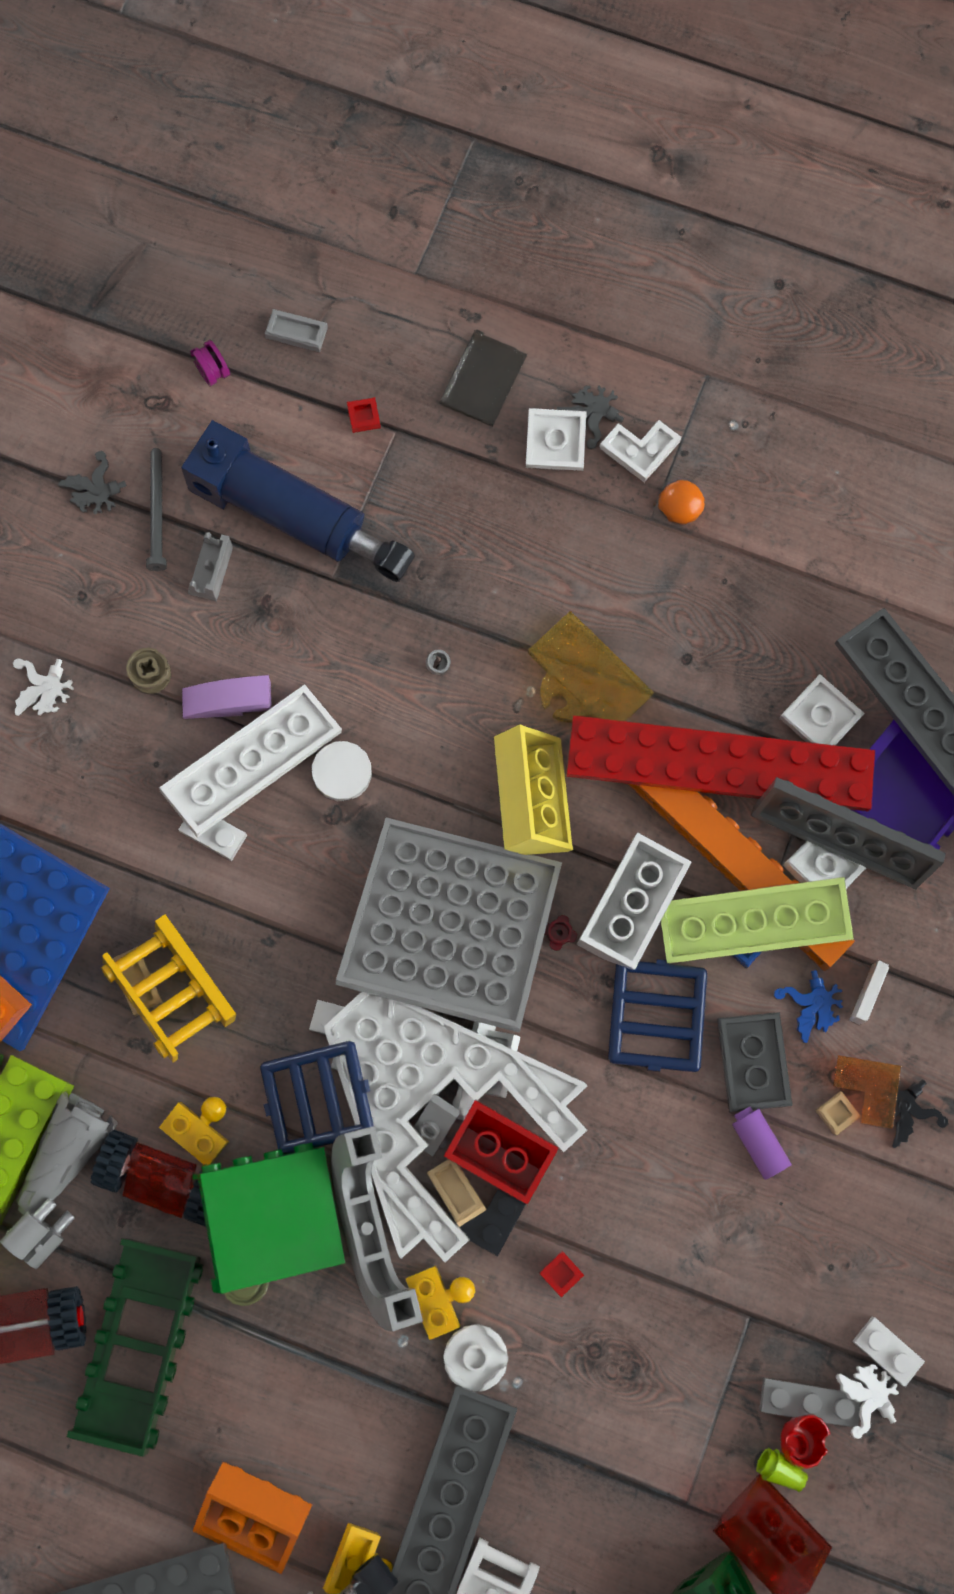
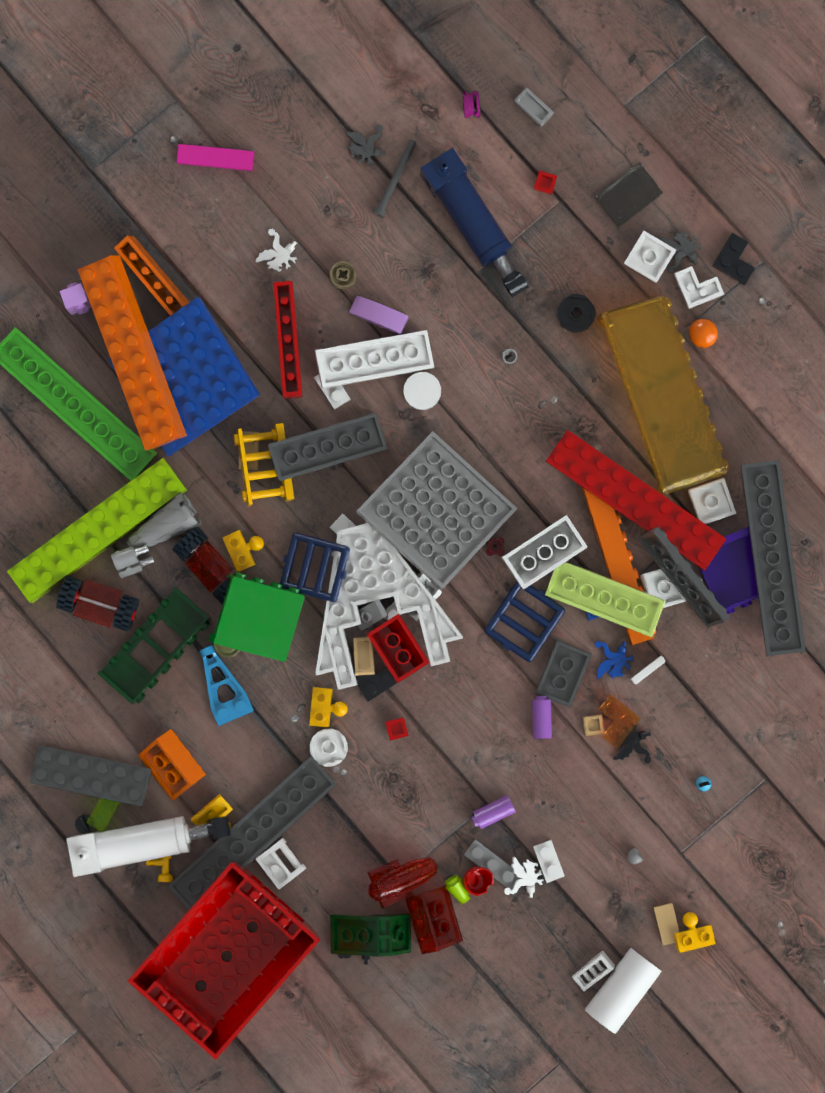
camera: 30 degrees right, 10 degrees up
light grey hinge [188,532,233,601] -> none
light grey arch [331,1126,423,1331] -> none
light yellow slope [494,725,573,855] -> none
clear yellow plate [528,611,654,722] -> none
none -> dark azure plate [199,645,254,726]
none -> dark grey plate [267,413,388,482]
none -> red brick [273,281,303,399]
none -> clear red plate [367,857,438,909]
none -> medium lavender brick [471,795,516,829]
none -> black plate [557,294,596,333]
none -> clear yellow windscreen [598,295,729,496]
none -> black plate [712,232,755,285]

